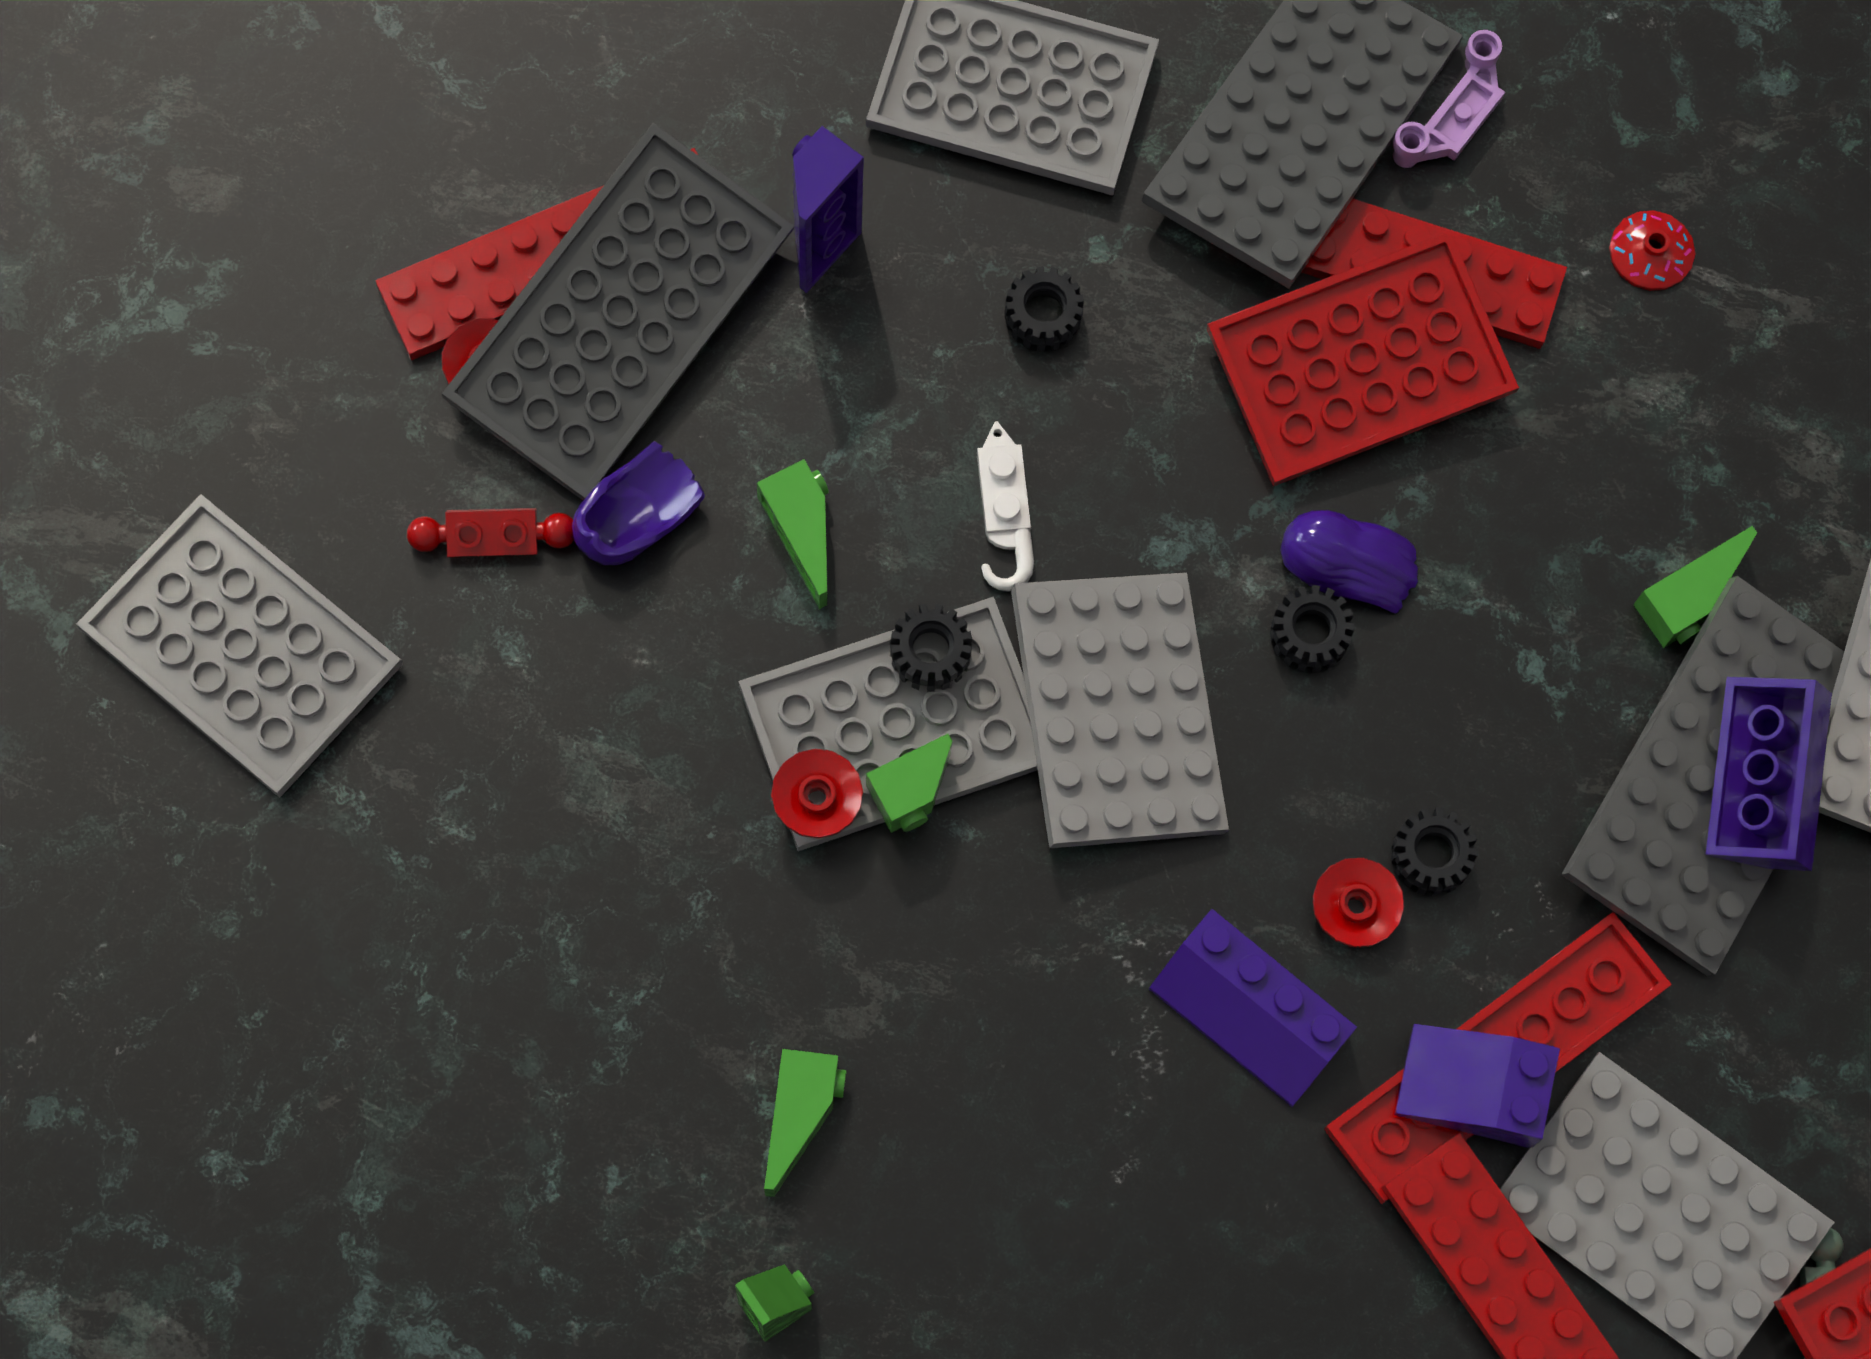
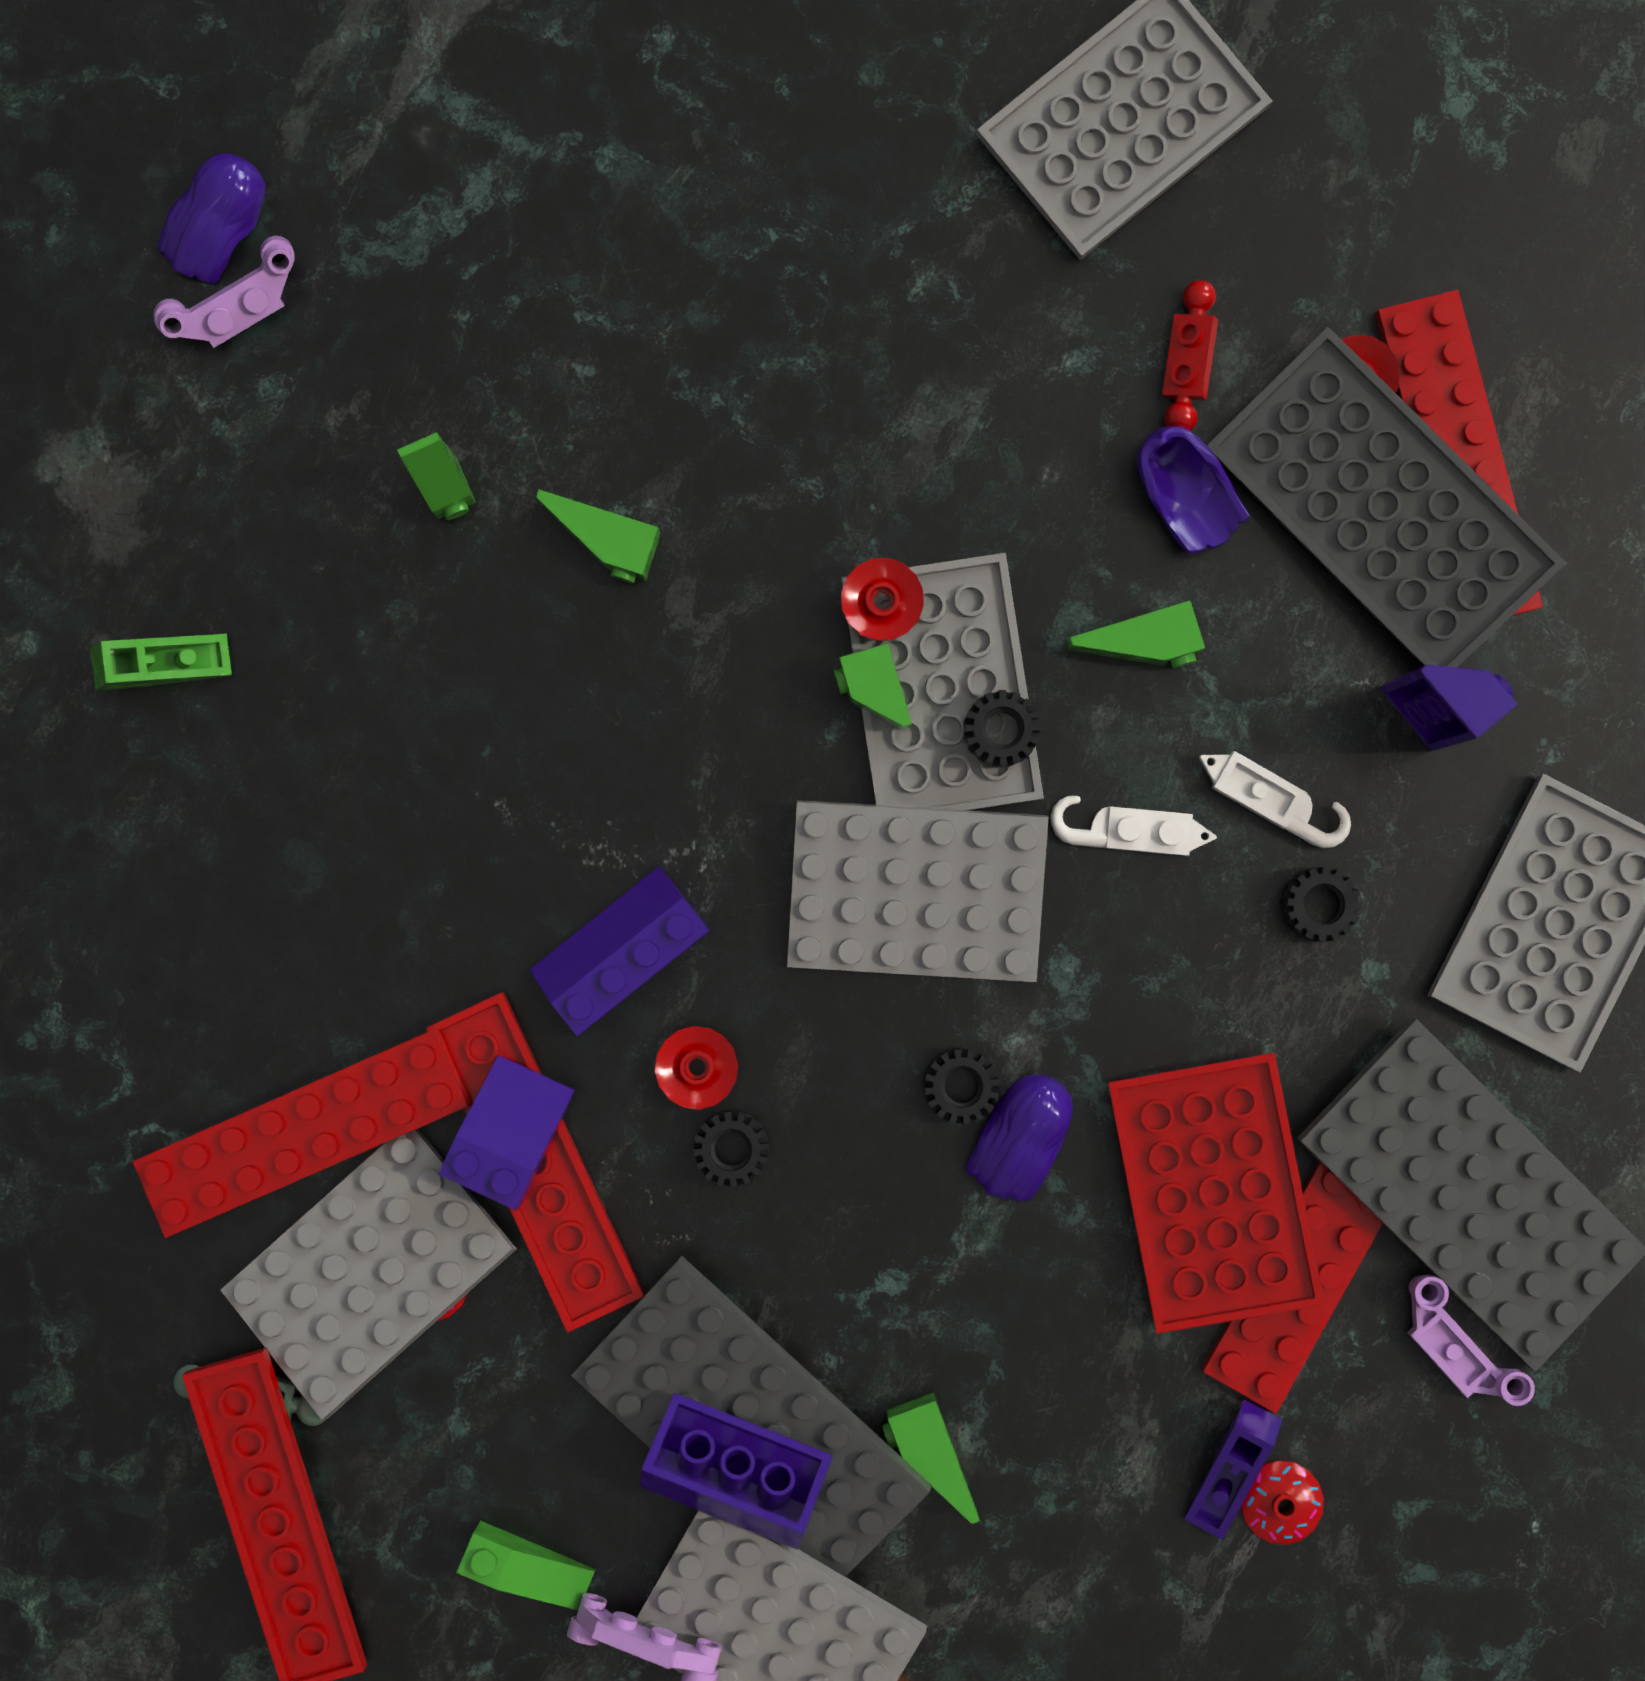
camera: 105 degrees right, 15 degrees up
none -> dark purple slope [1184,1400,1282,1540]
none -> white plate [1199,751,1351,848]

